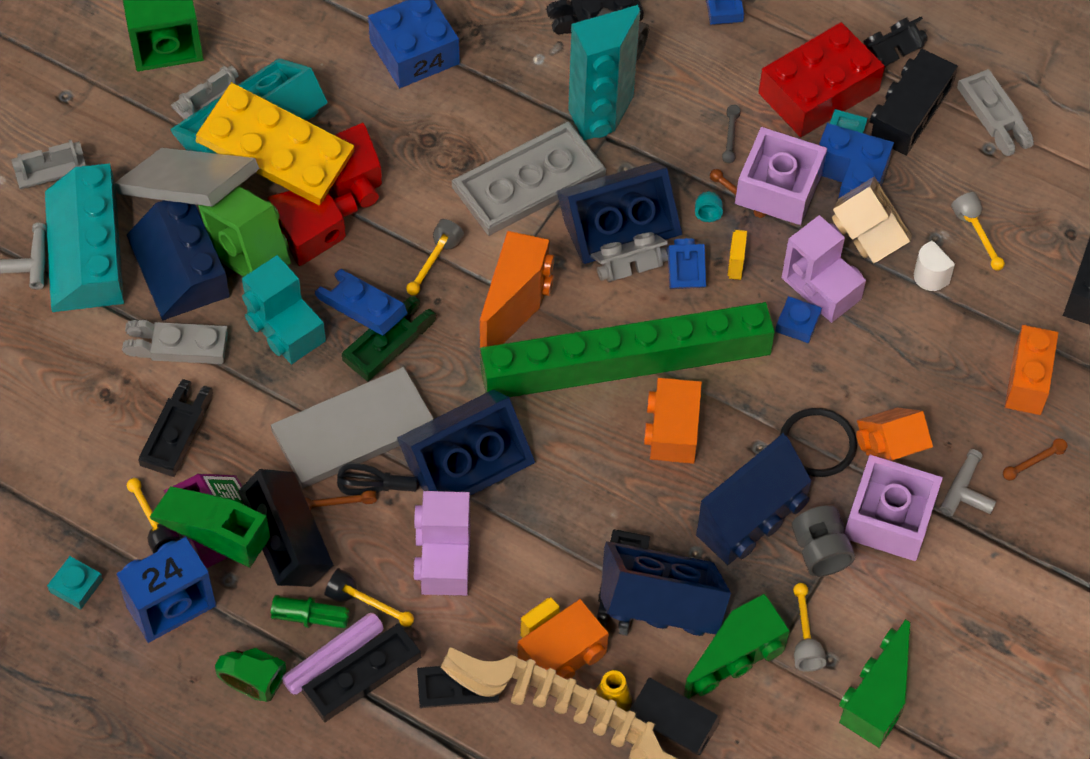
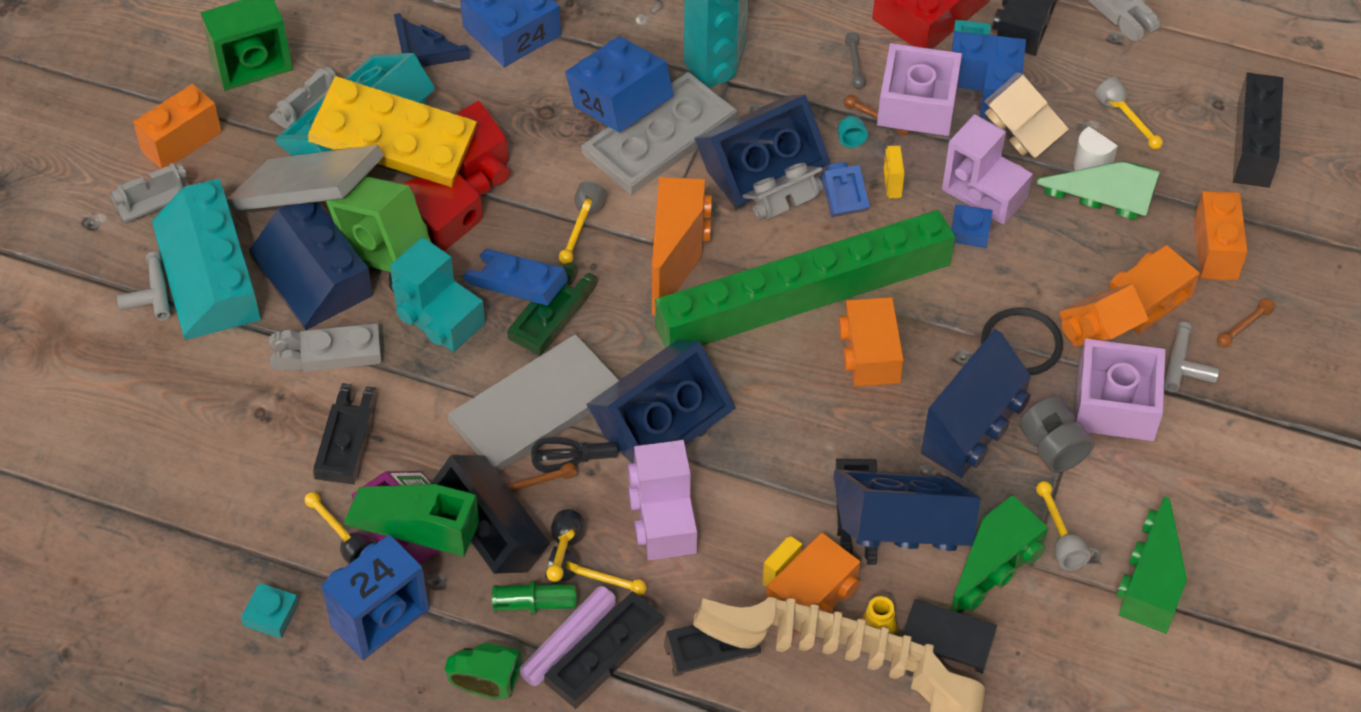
camera: 10 degrees left, 5 degrees down
none -> orange brick [133,83,222,169]
none -> dark blue tile [394,13,470,67]
none -> hinge [546,509,586,582]
none -> blue brick [565,36,674,133]
none -> slope [1037,160,1161,220]
none -> orange brick [1109,245,1200,335]

